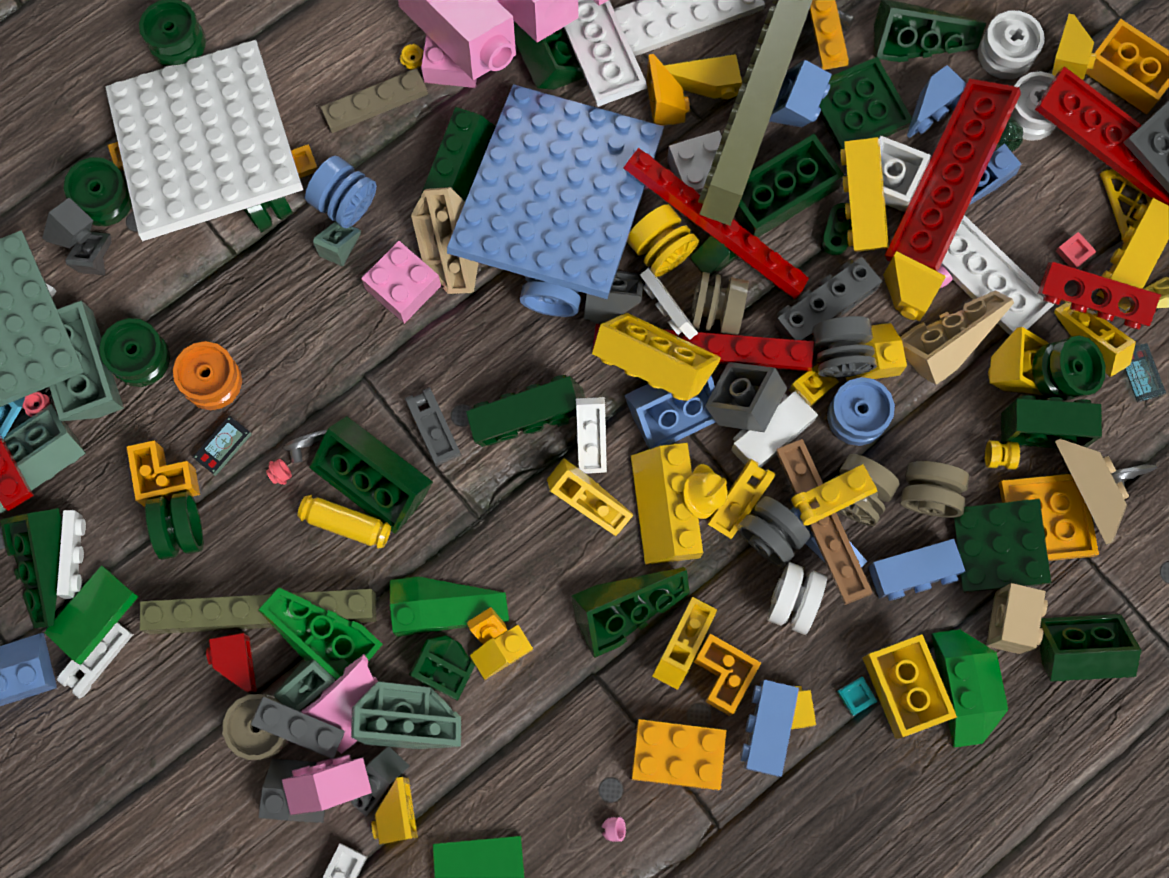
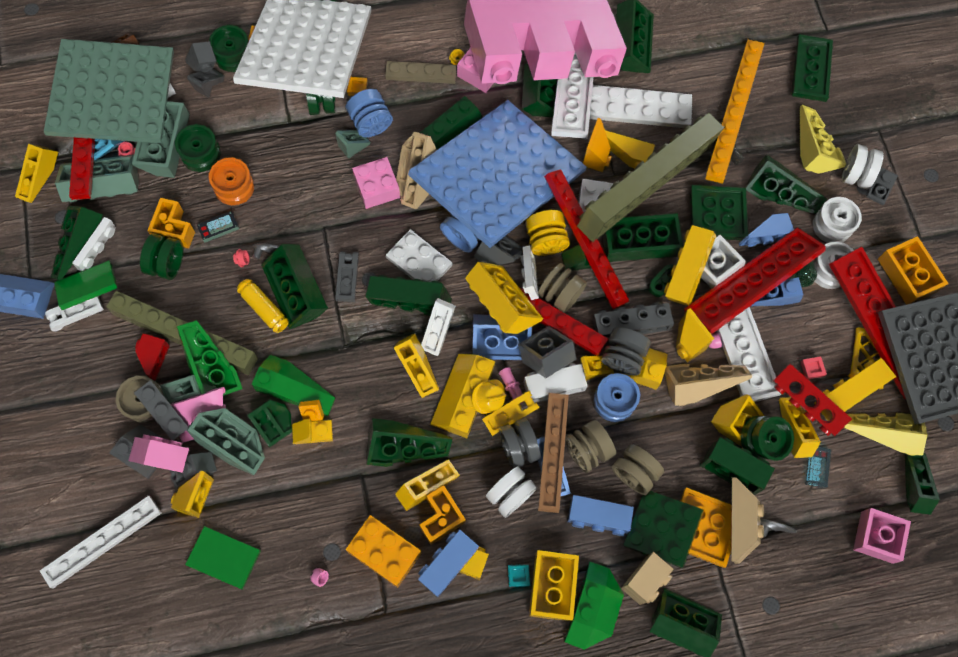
camera: 25 degrees right, 5 degrees down
medium blue slope [769,60,832,127] -> none
yellow plate [791,464,878,526] -> none
yellow wheel [985,440,1020,470] -> none
yellow slope [1052,14,1097,80] -> none
none -> white plate [386,229,452,282]
none -> bright pink axle [499,367,525,405]

